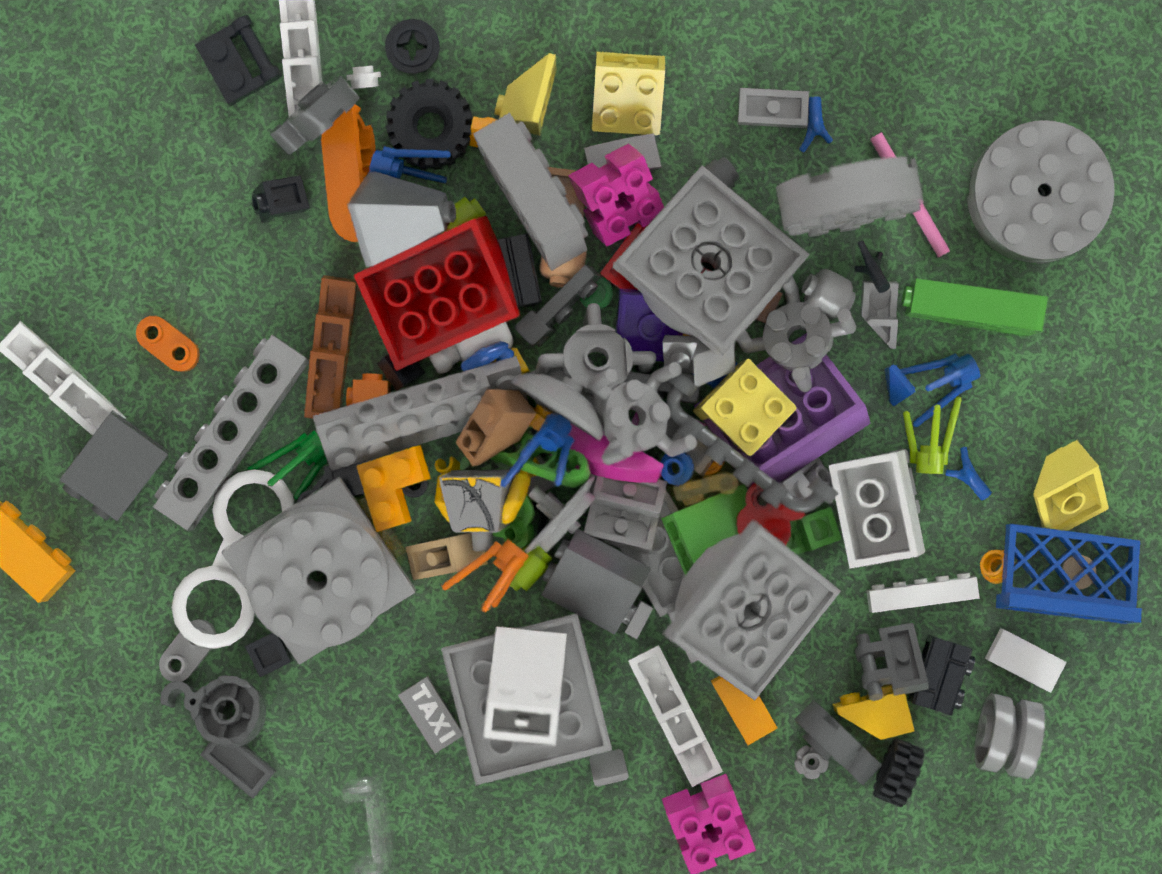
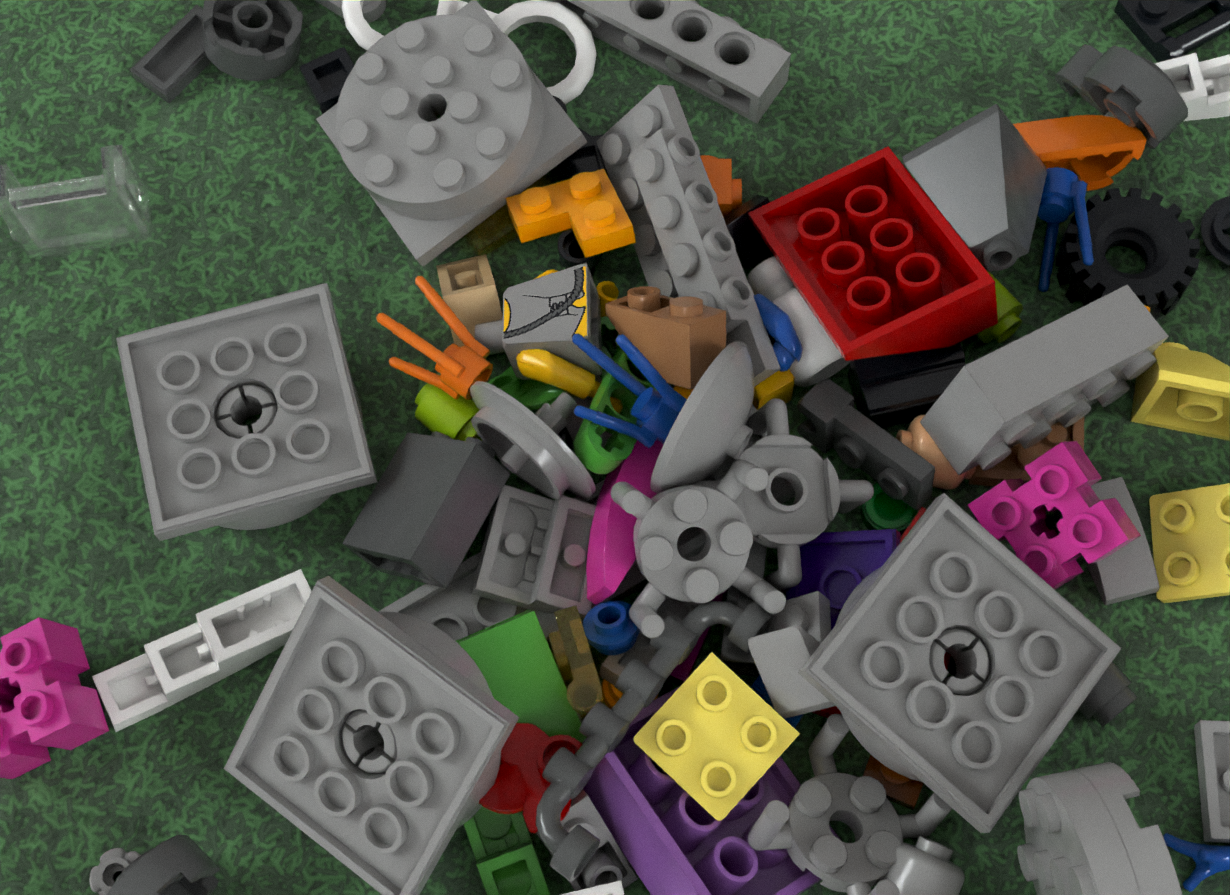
camera: 90 degrees right, 20 degrees down
green plant [247,430,328,500] -> none
black bracket [252,175,310,223] -> none
dark orange slope [304,275,357,419] -> none
white plate [346,65,381,89] -> none
light grey tile [398,676,463,753] -> none
white slope [483,627,567,745] -> none
light grey slope [589,749,629,787] -> none
light grey plate [622,600,653,639] -> none
light orange slope [711,676,777,745] -> none

